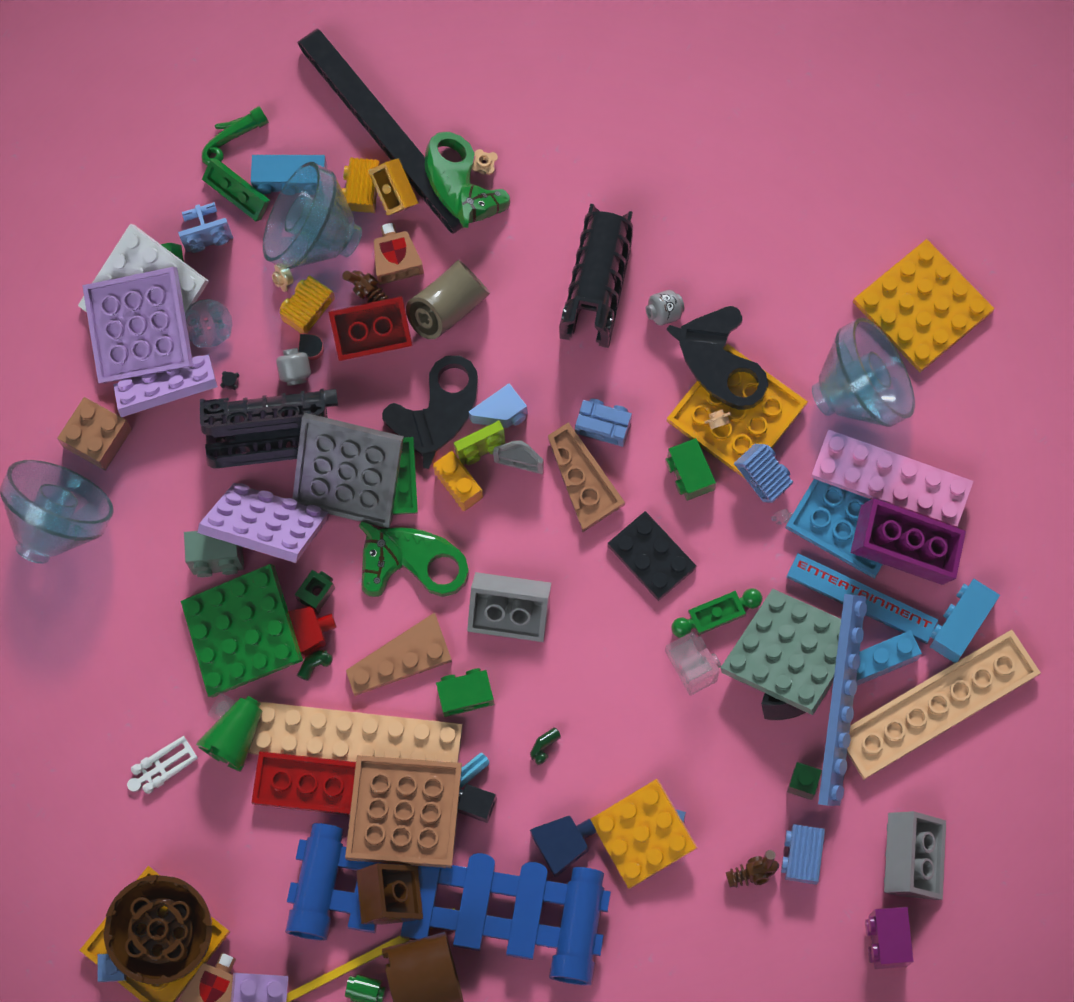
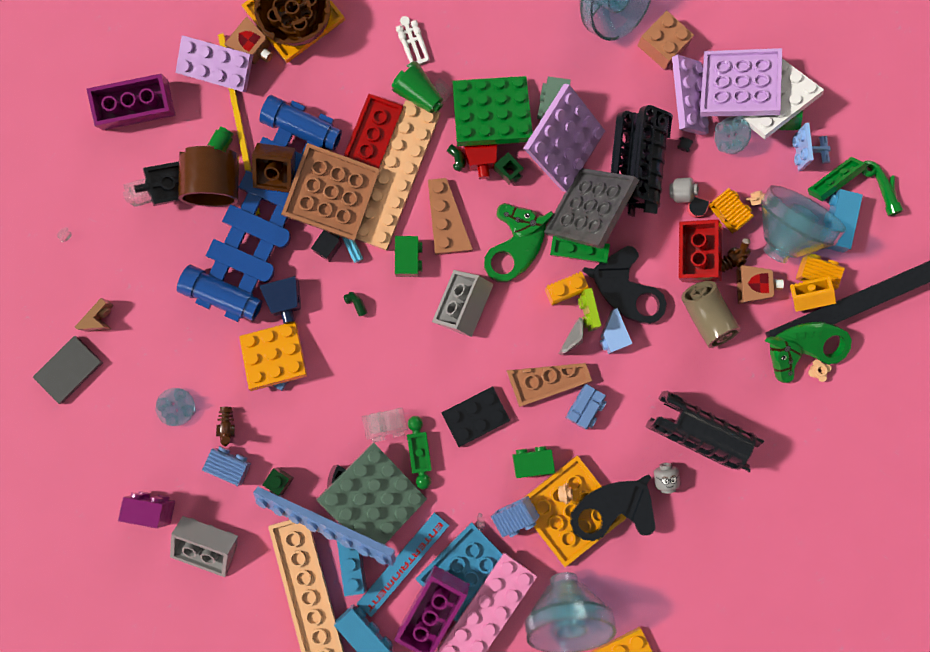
camera: 100 degrees right, 10 degrees up
none -> clear light blue plate [155,388,196,426]

